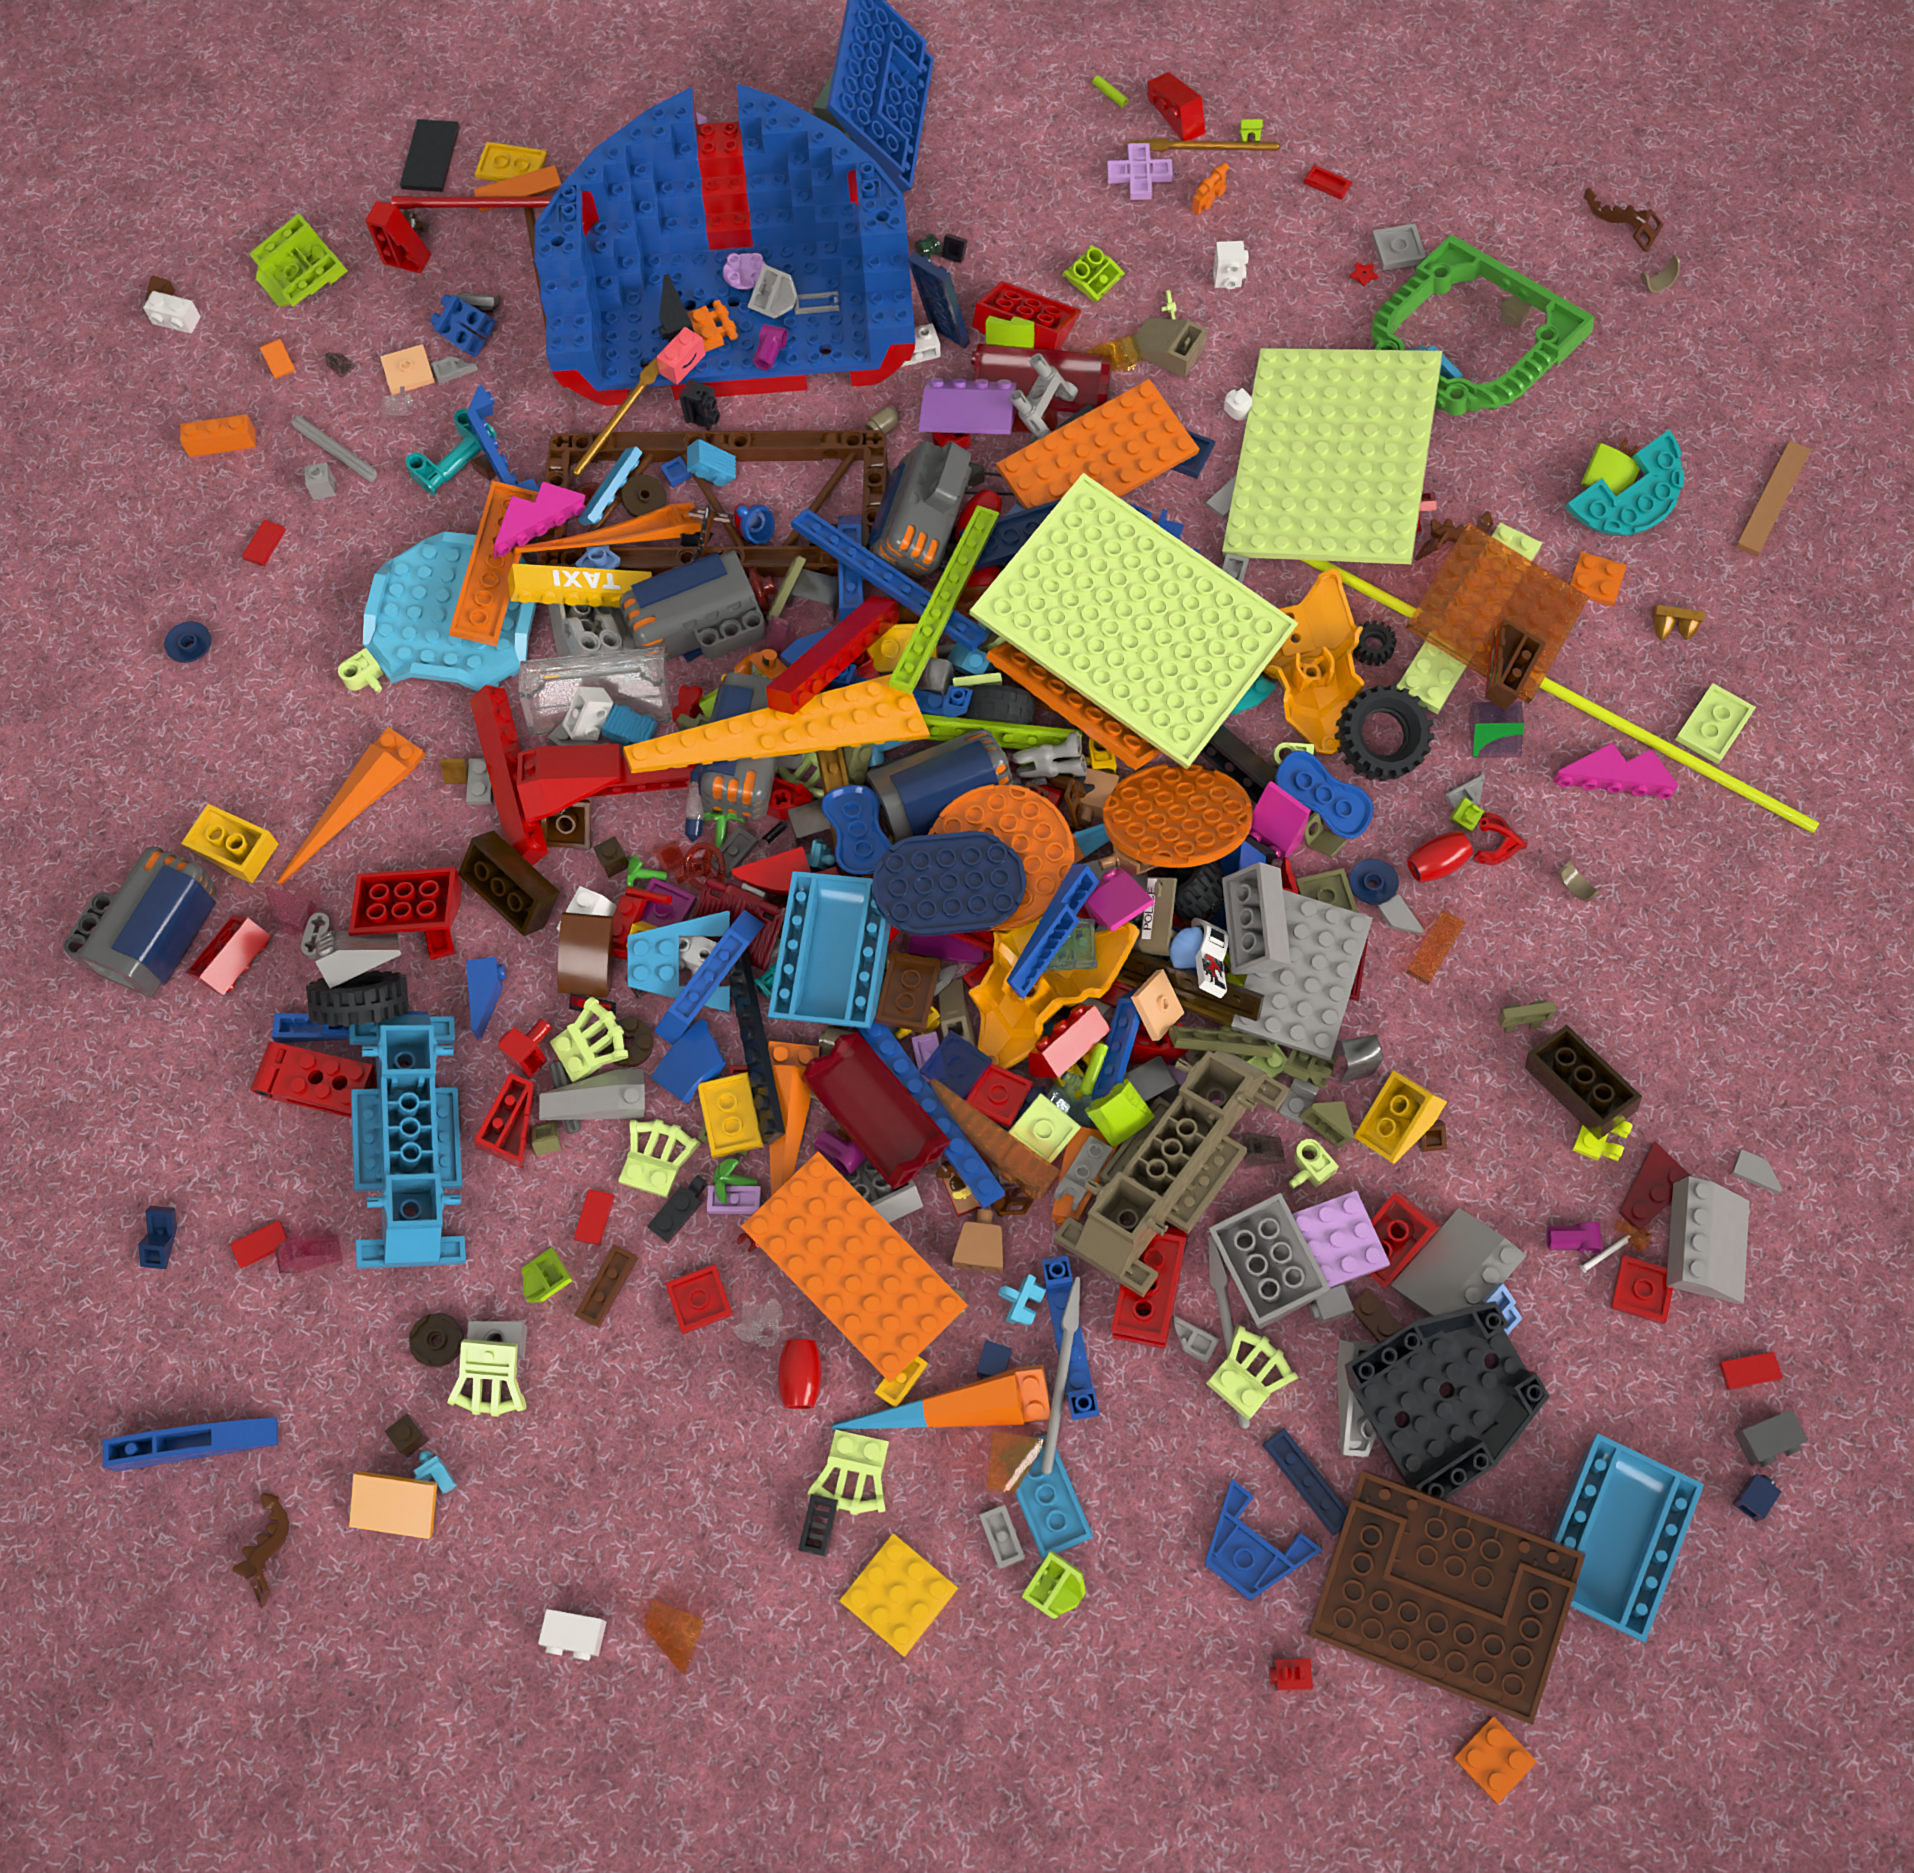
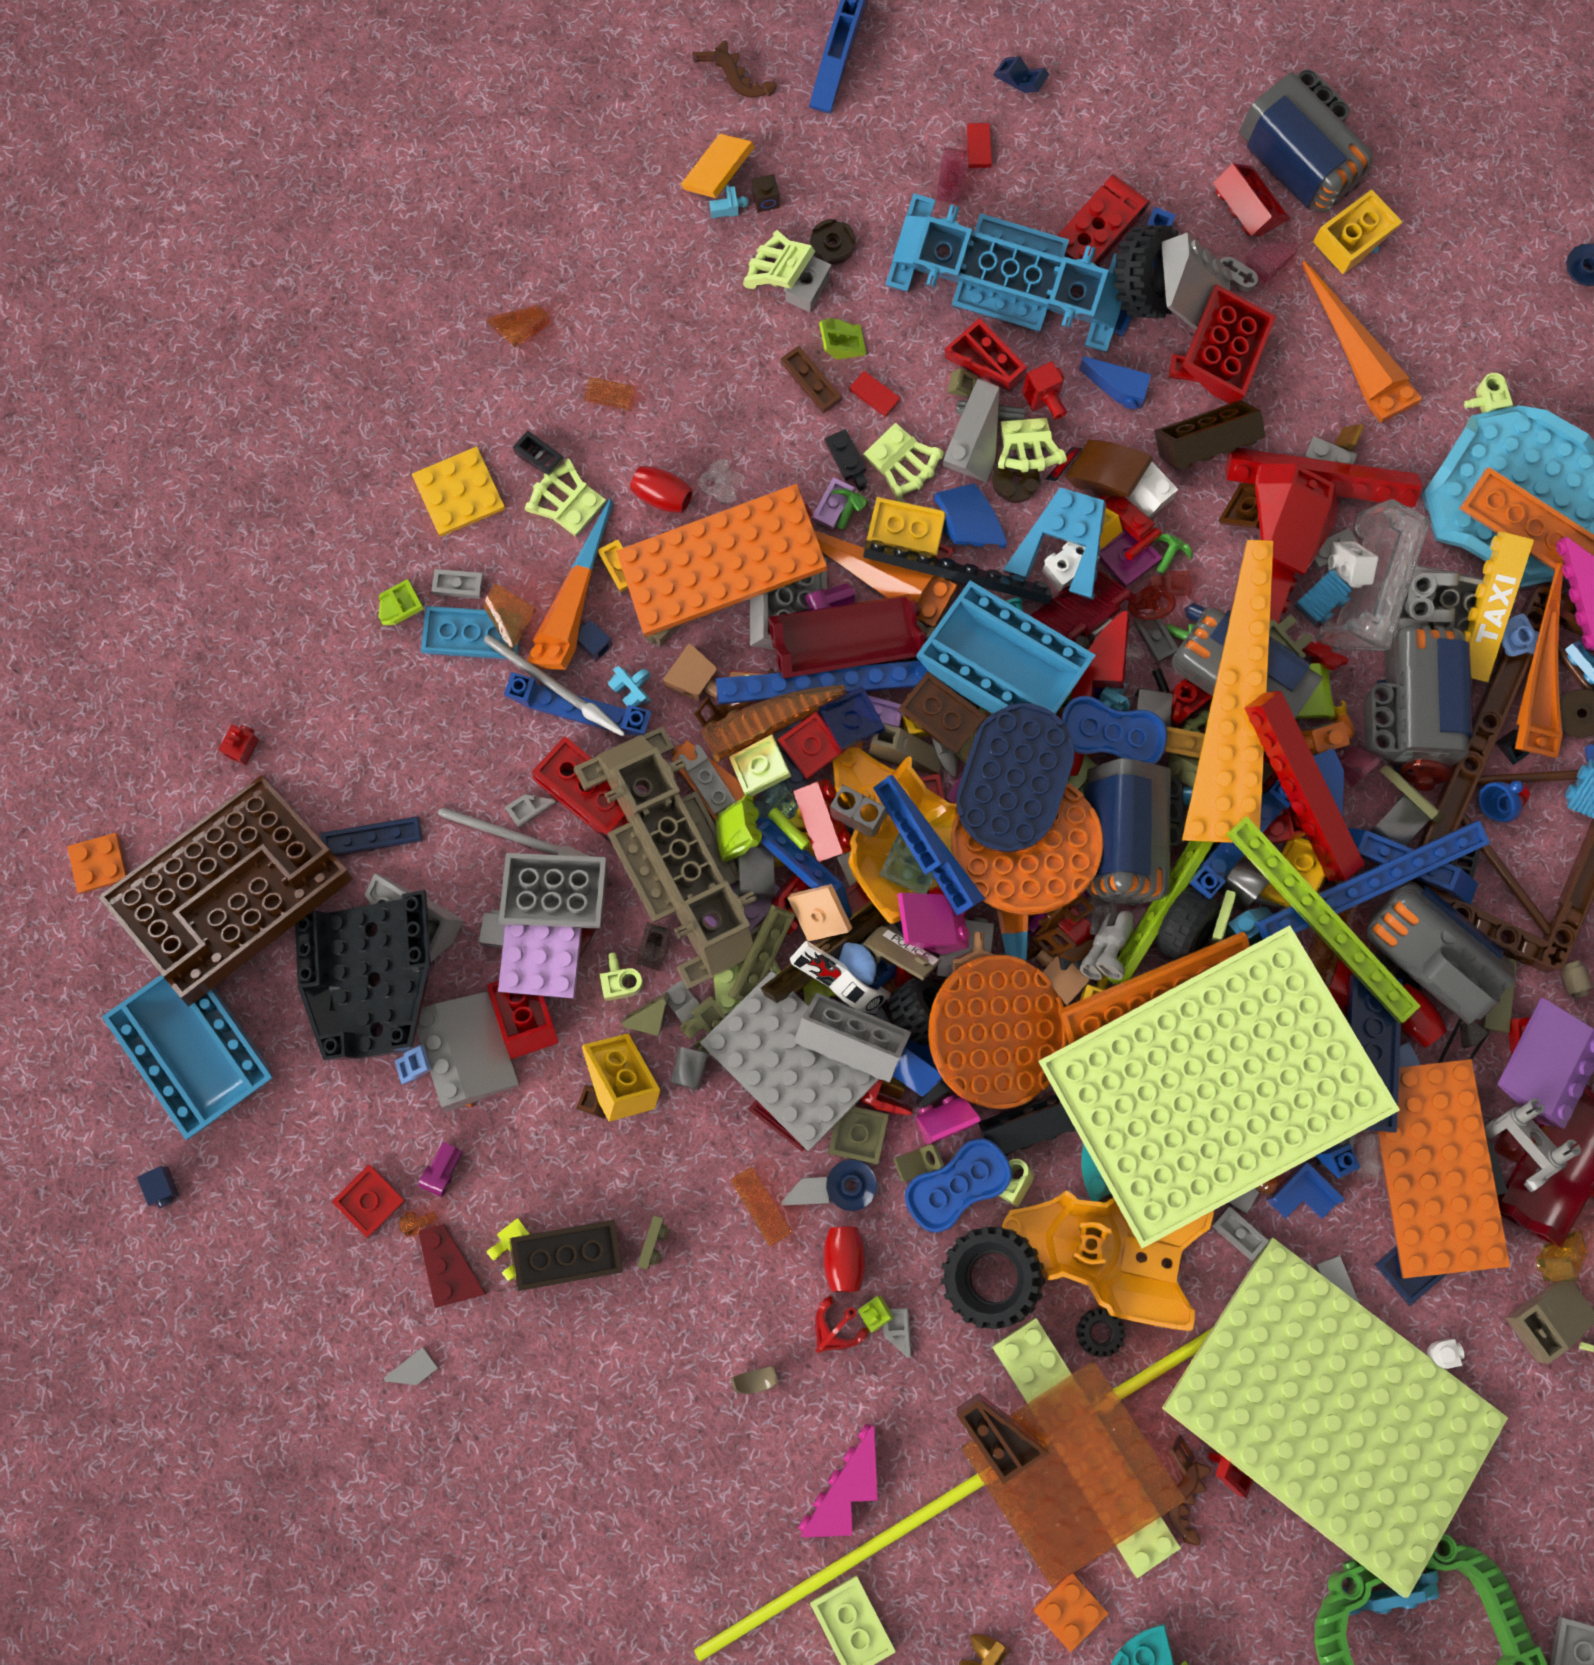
camera: 110 degrees right, 10 degrees up
white brick [538,1609,606,1661] -> none
dark brown brick [593,836,629,878] -> none
blue slope [654,910,765,1045] -> none
red plate [665,1264,733,1334] -> none
reddish brown piece [688,505,734,561] -> none
blue wing [1204,1479,1323,1602] -> none
yellowish green plate [1206,1325,1299,1420] -> none
red plate [1349,262,1378,286] -> none
reddish brown plate [1352,1289,1402,1343] -> none
clear purple slope [1468,701,1524,758] -> none
white piece [1579,1234,1633,1273] -> none
light grey slope [1666,1176,1749,1304] -> none
red tile [1719,1352,1783,1390] -> none
dark grey brick [1735,1409,1808,1467] -> none
none -> clear orange tile [584,377,635,410]
none -> flat silver piece [830,784,887,837]

